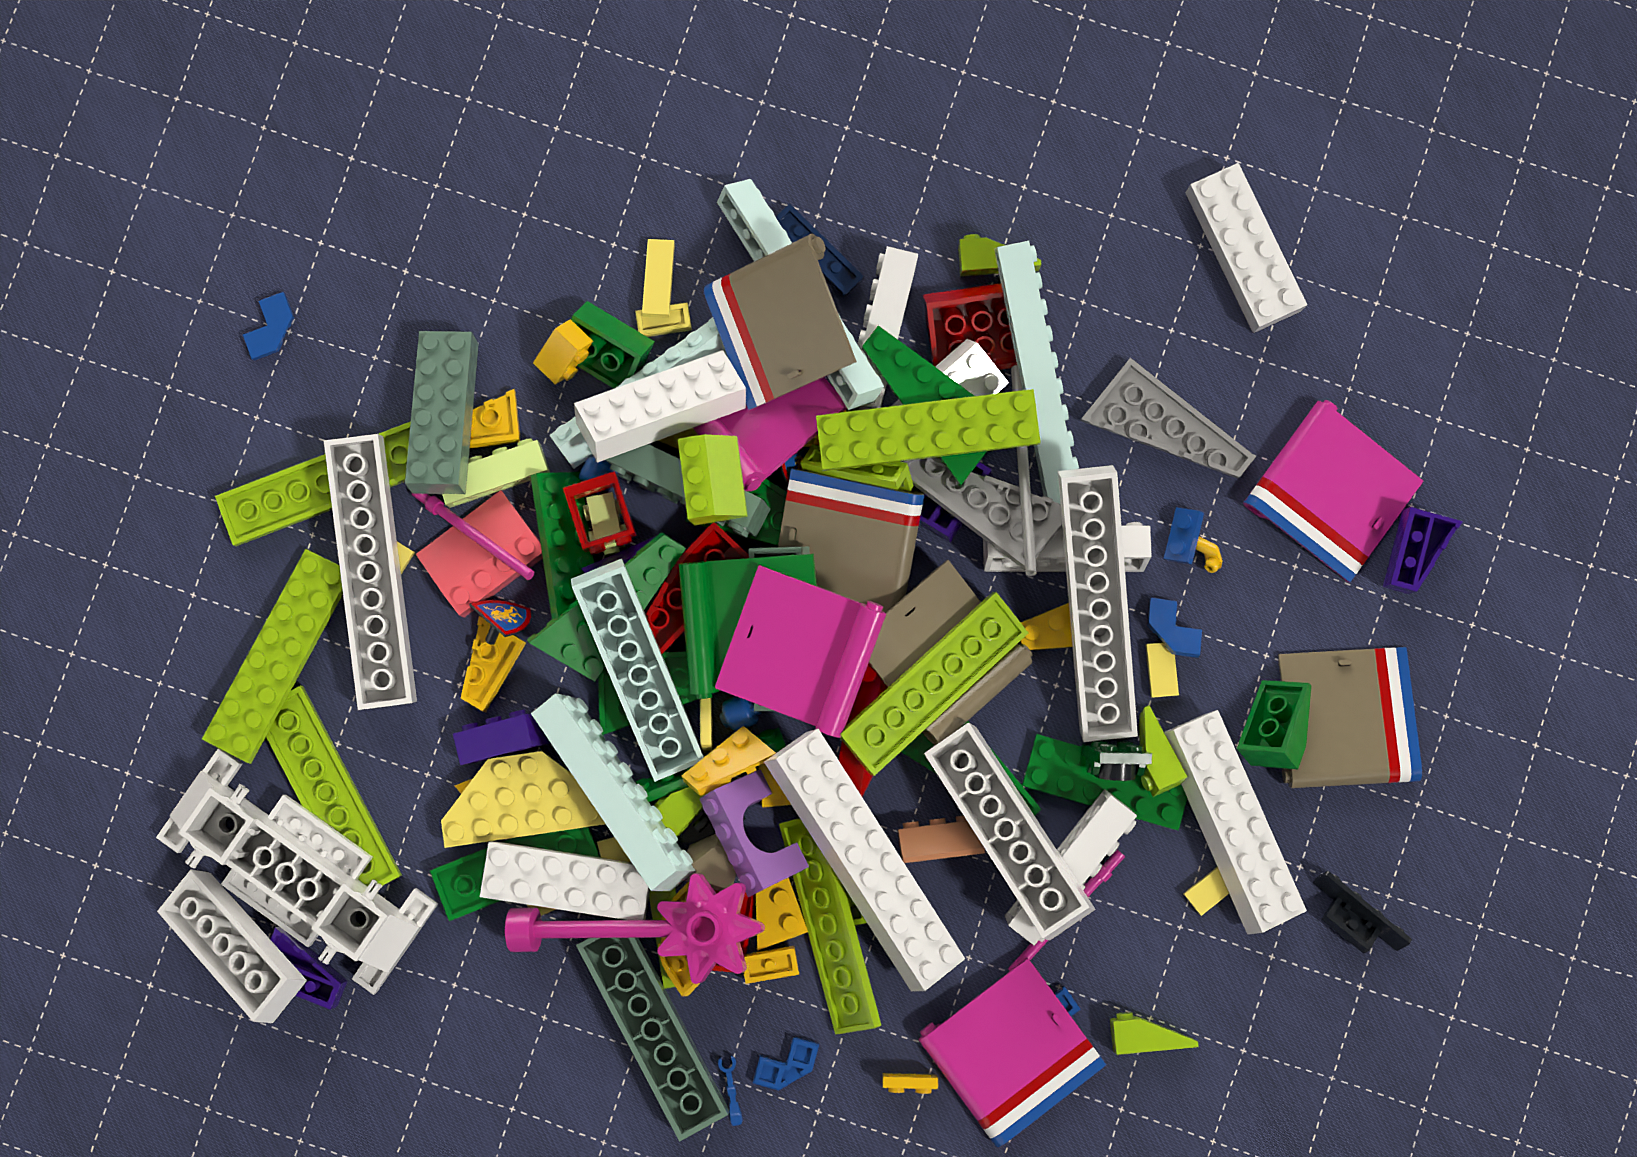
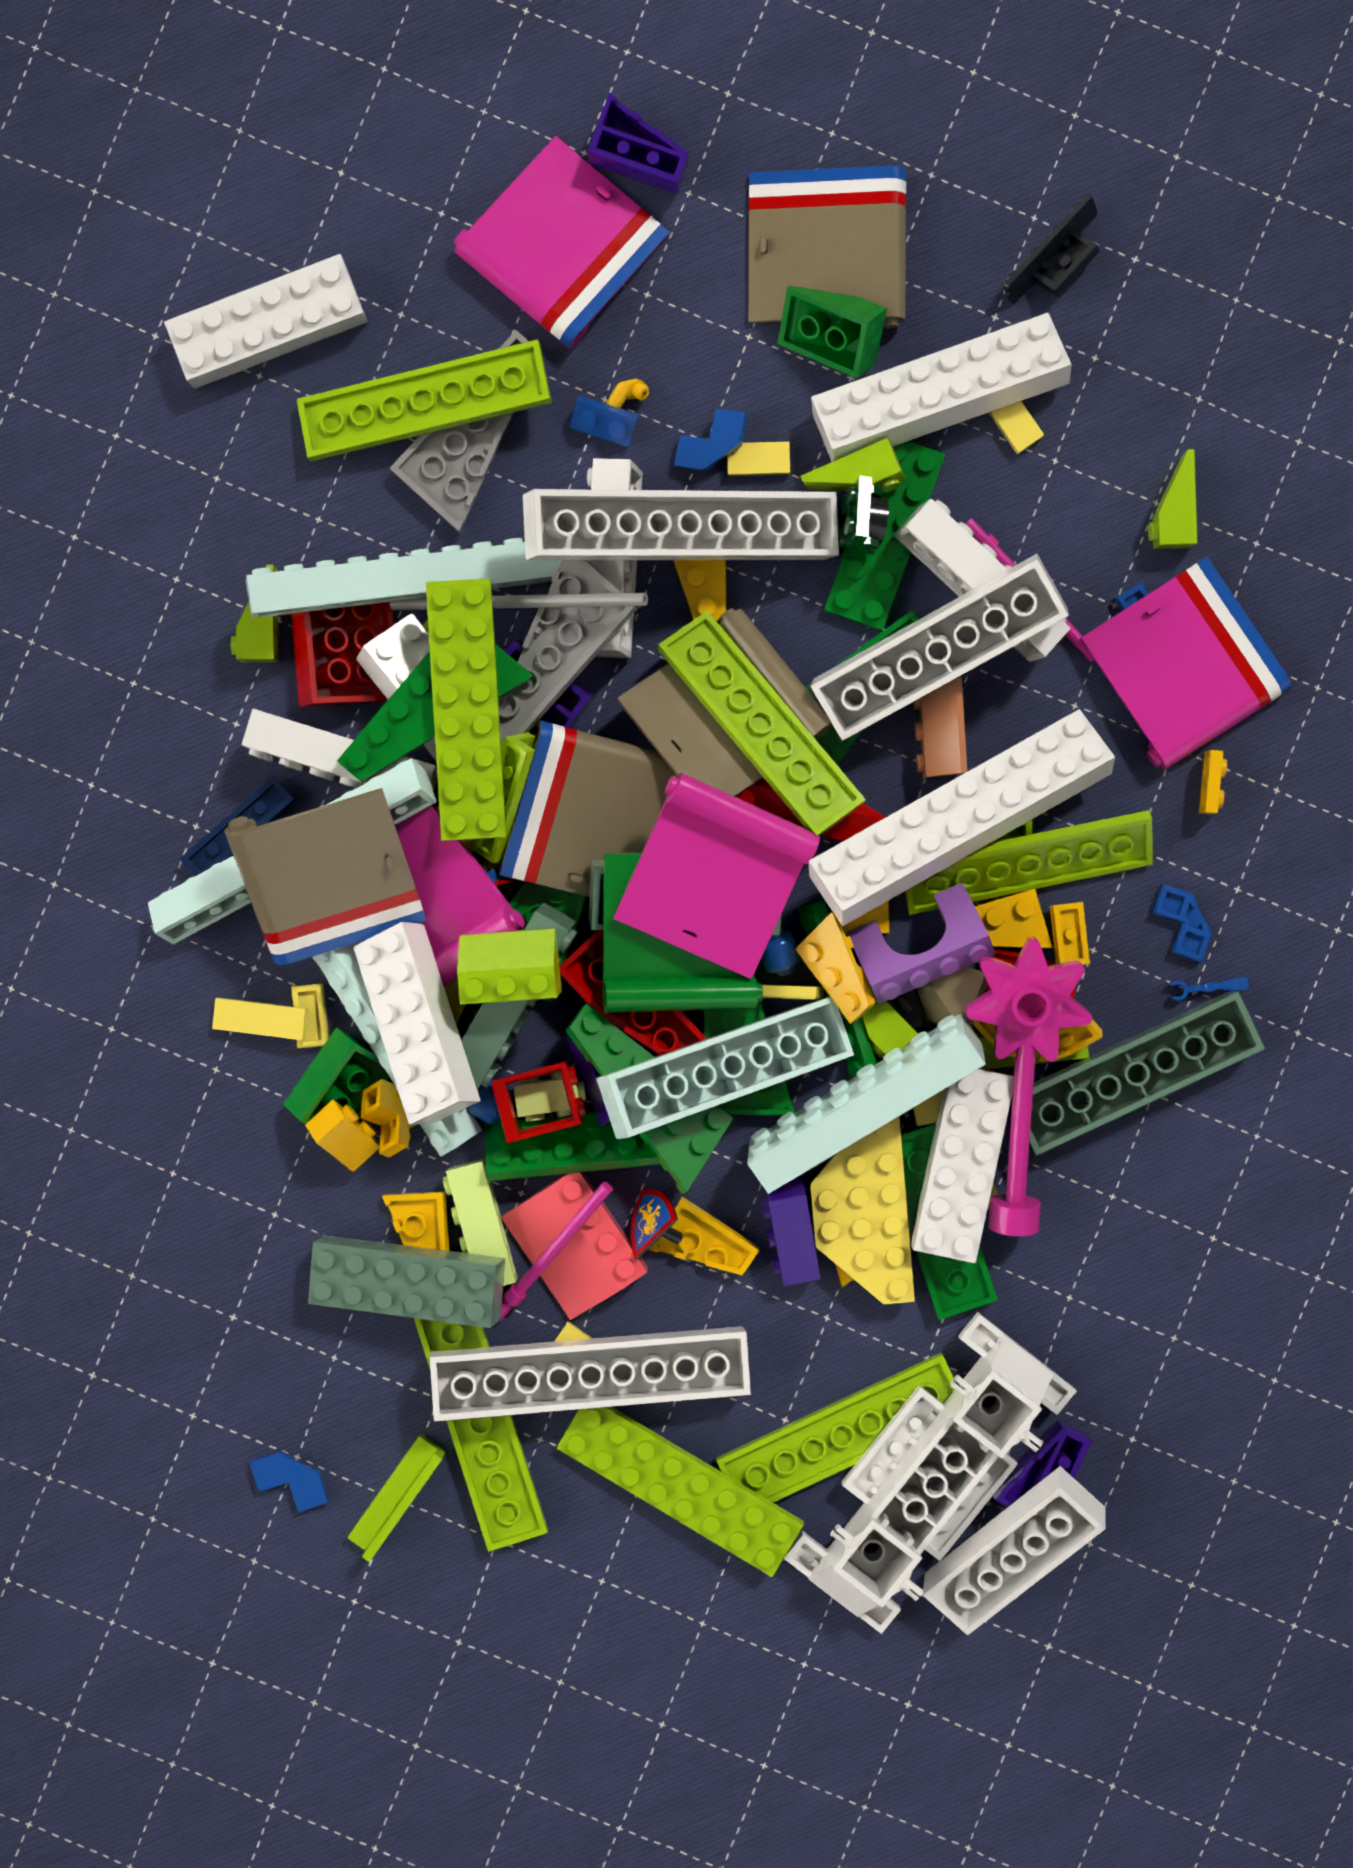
camera: 80 degrees left, 5 degrees up
none -> lime plate [297,339,552,461]
none -> lime fence [347,1434,446,1562]
none -> yellow brick [361,1079,417,1158]

